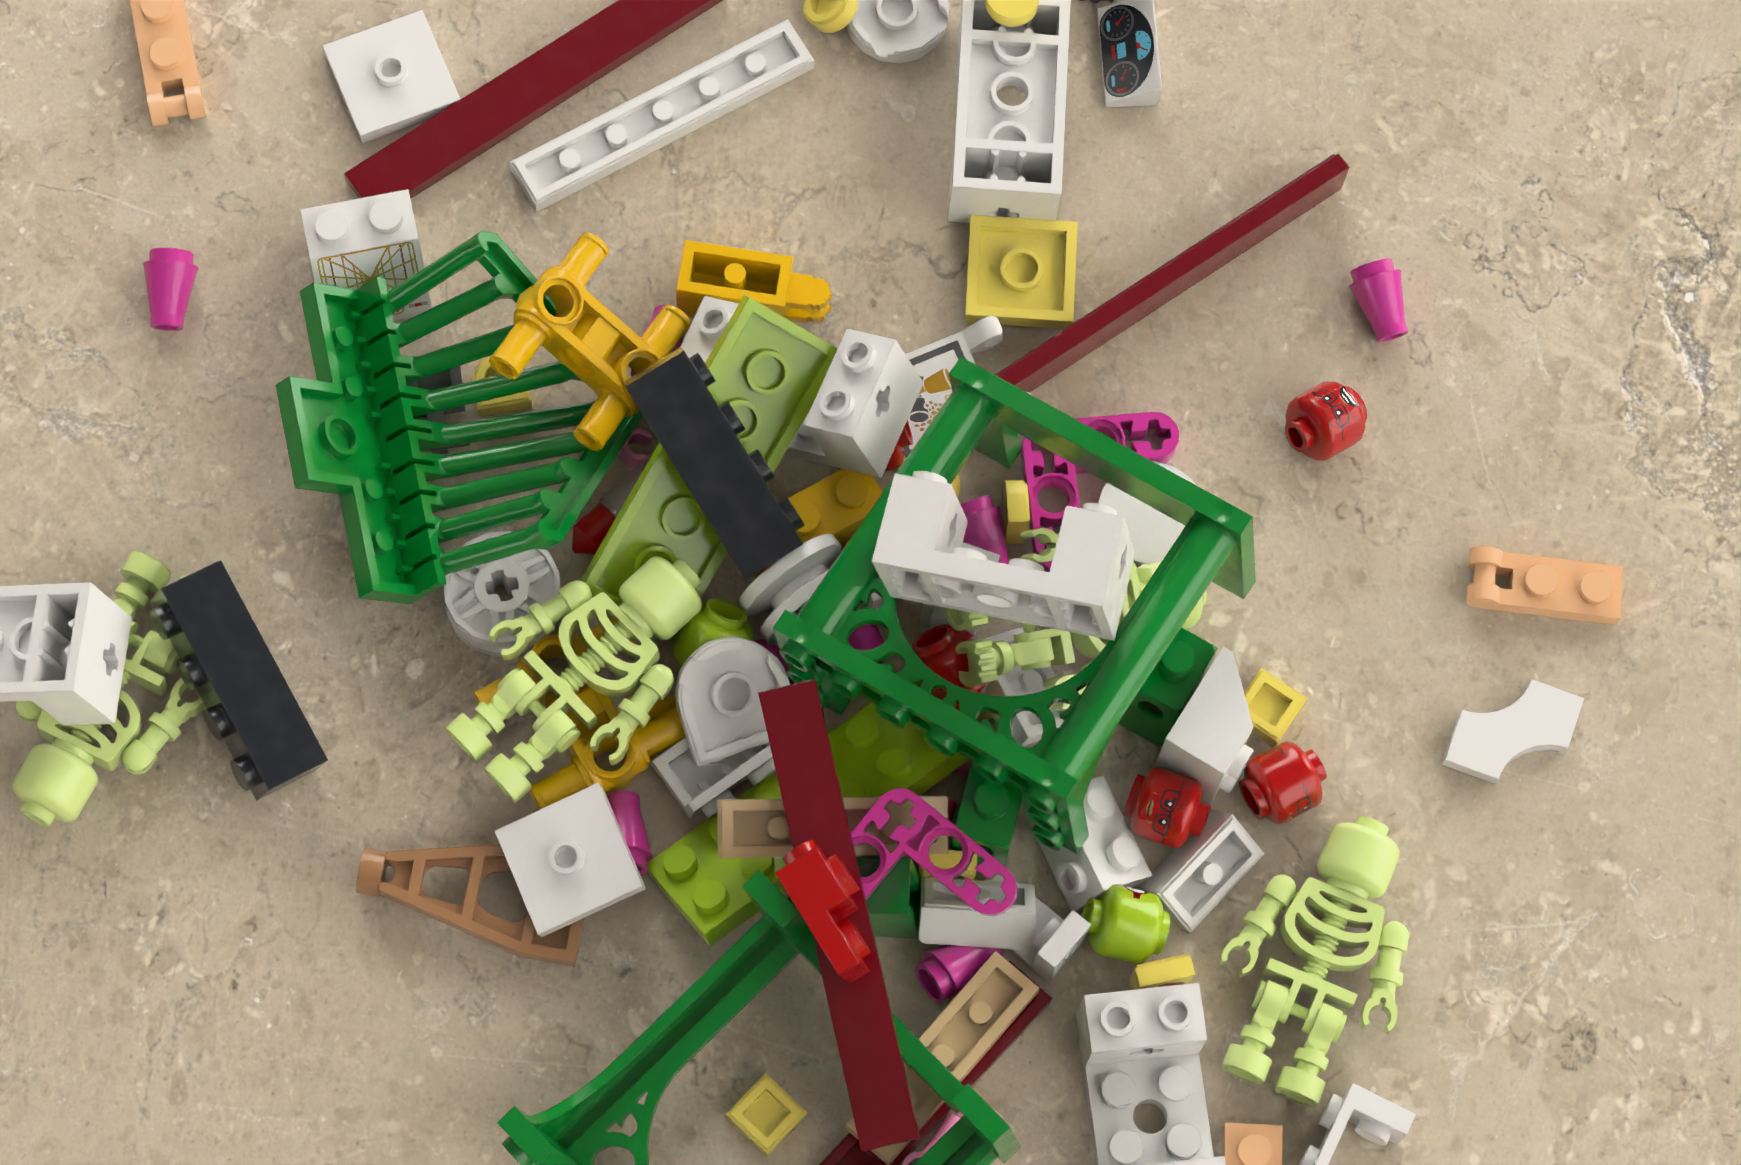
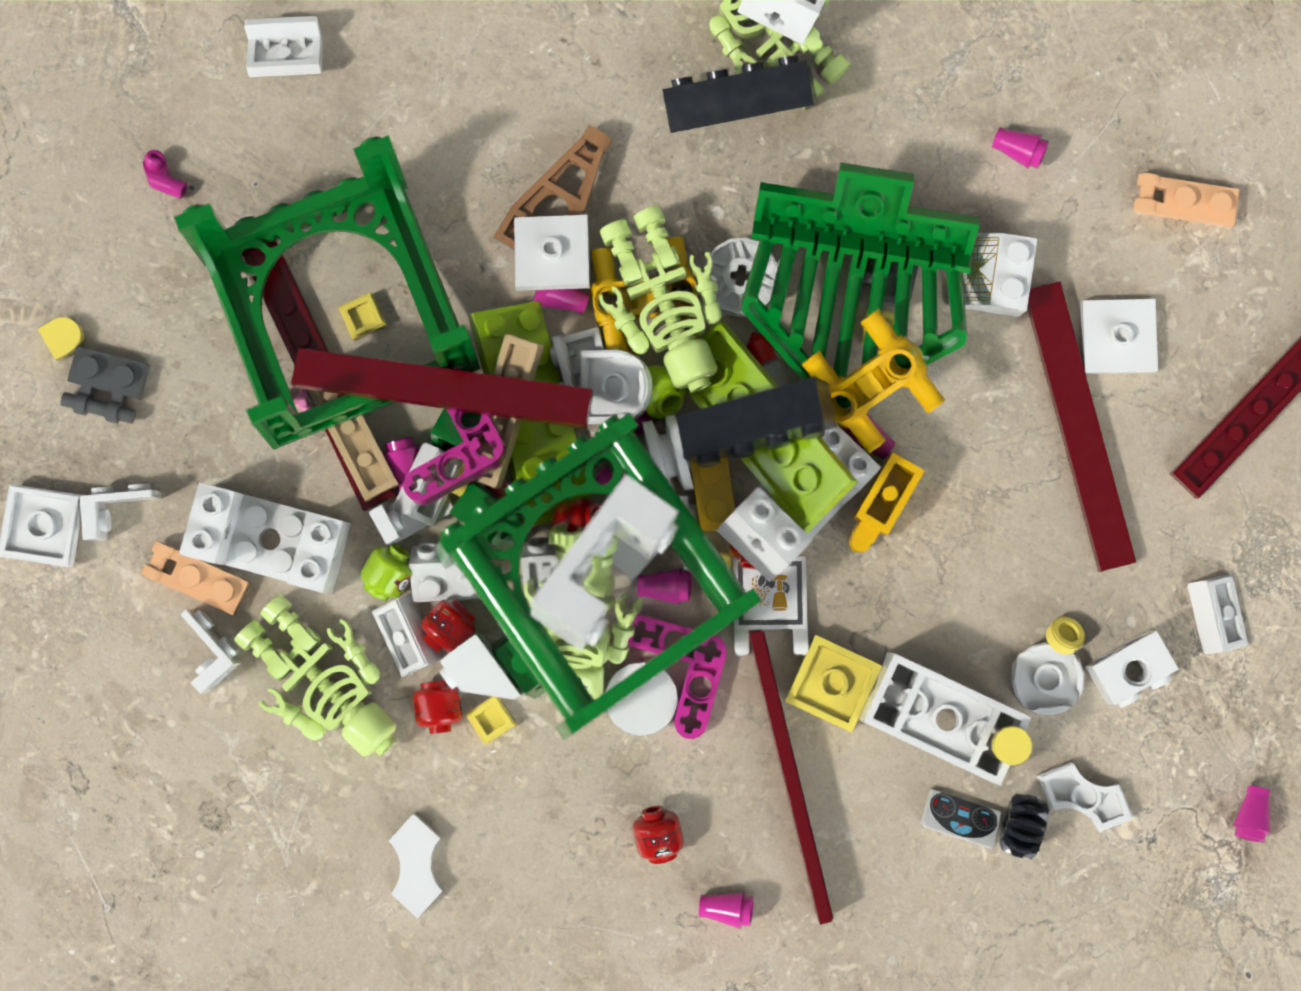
camera: 120 degrees right, 15 degrees up
white tile [510,19,814,212] -> none
red plate [775,840,872,984] -> none
light yellow tile [1002,480,1030,544] -> none
light yellow tile [1129,954,1196,990] -> none
light nougat plate [1466,546,1623,625] -> none

